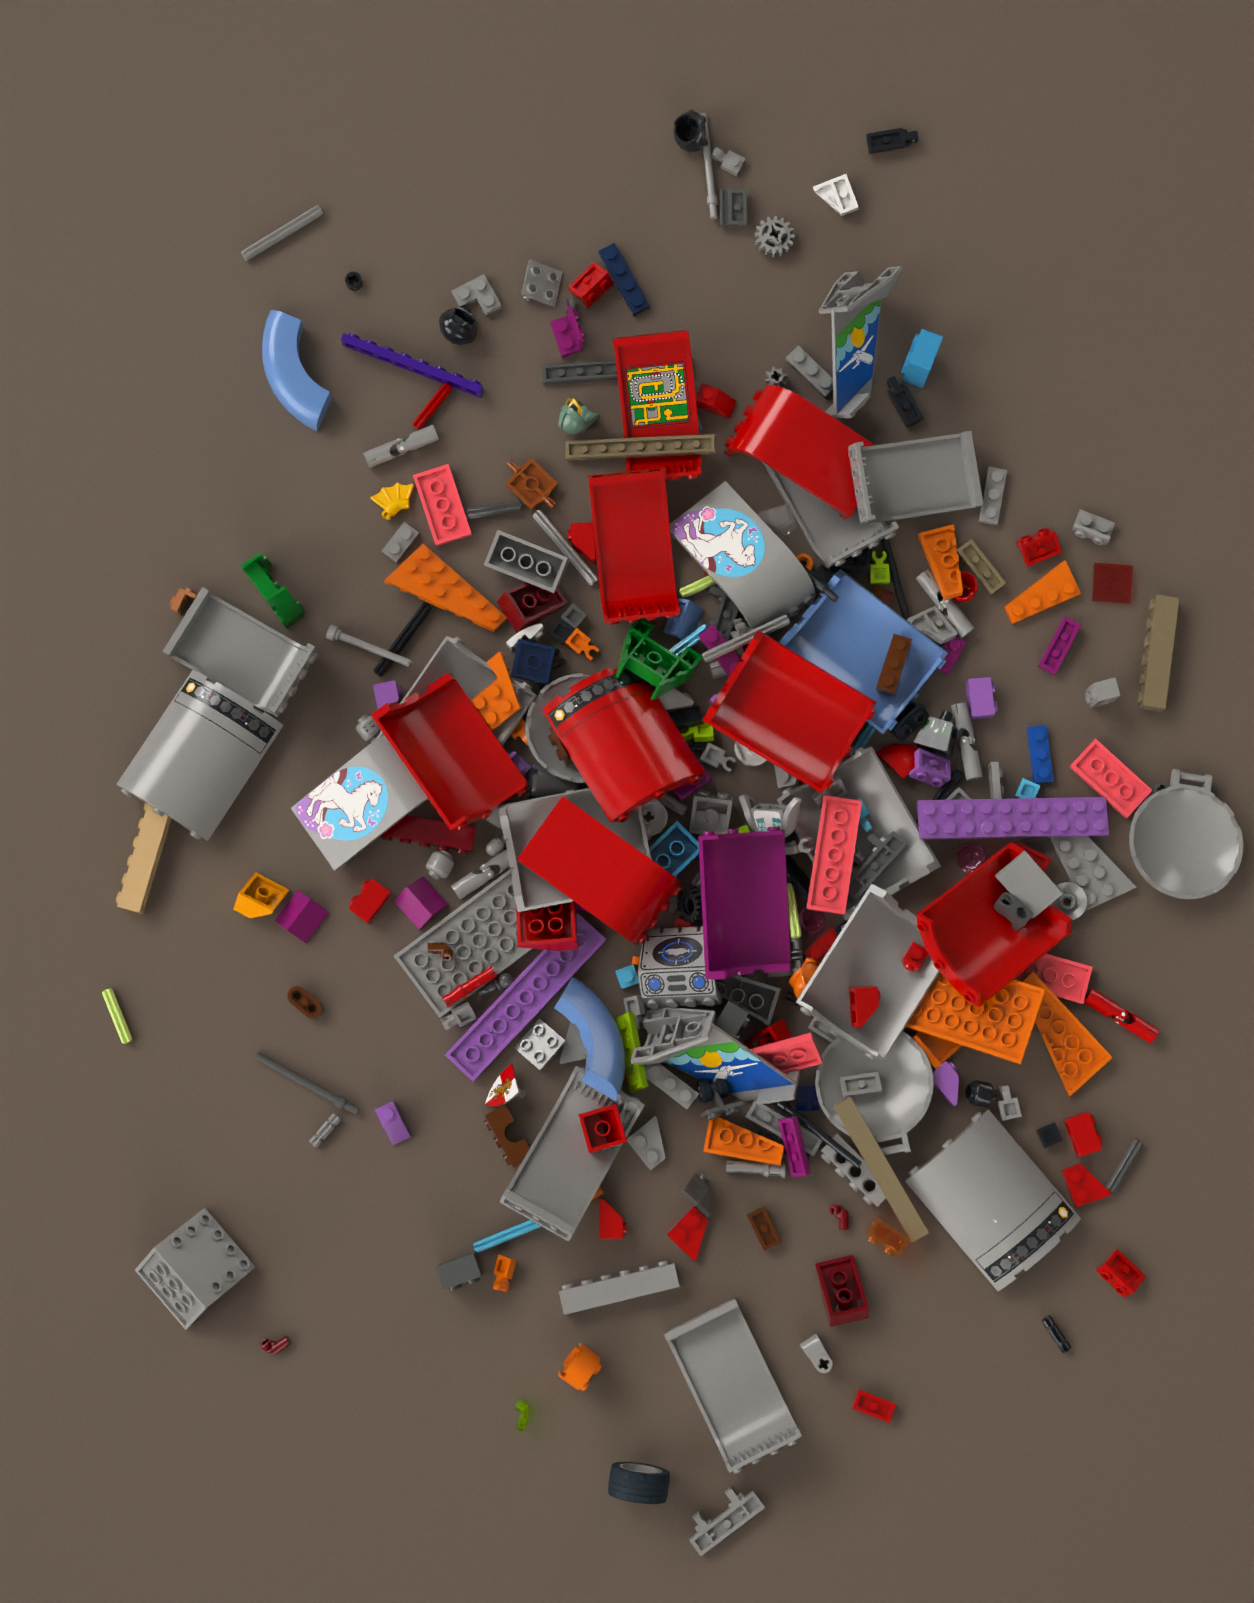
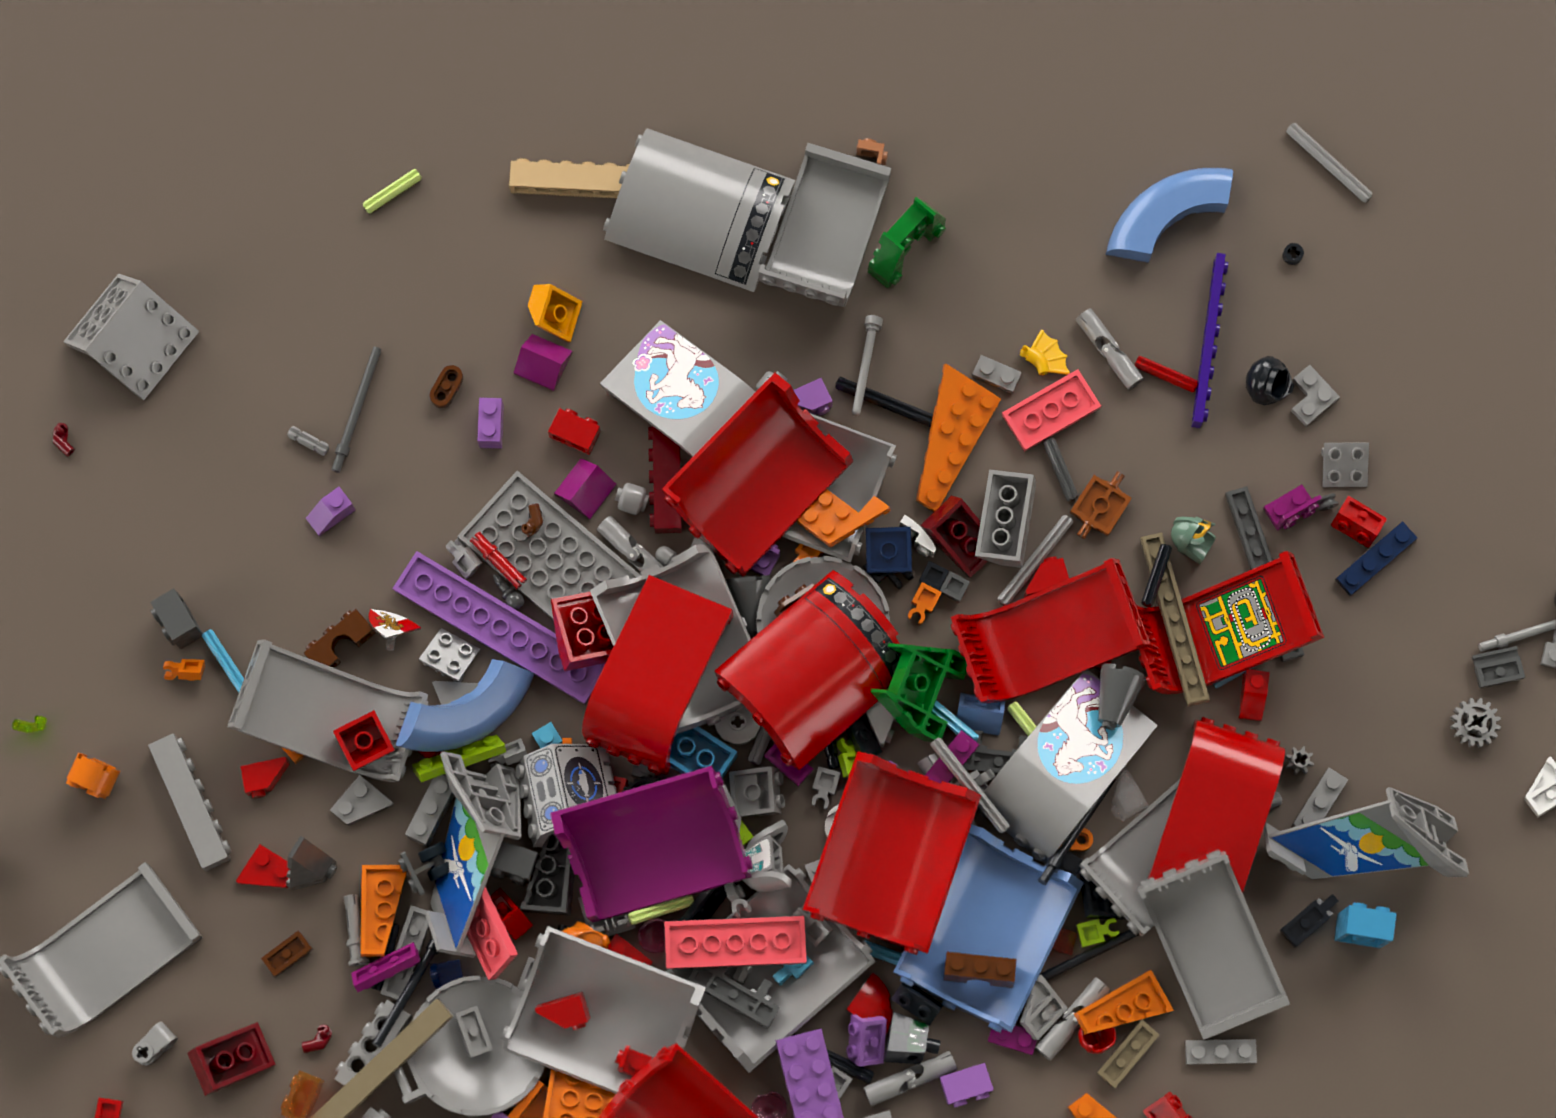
camera: 80 degrees right, 5 degrees down
none -> medium lavender brick [477,398,504,448]
none -> dark grey cone [1098,664,1146,730]
none -> black axle [1141,544,1172,608]

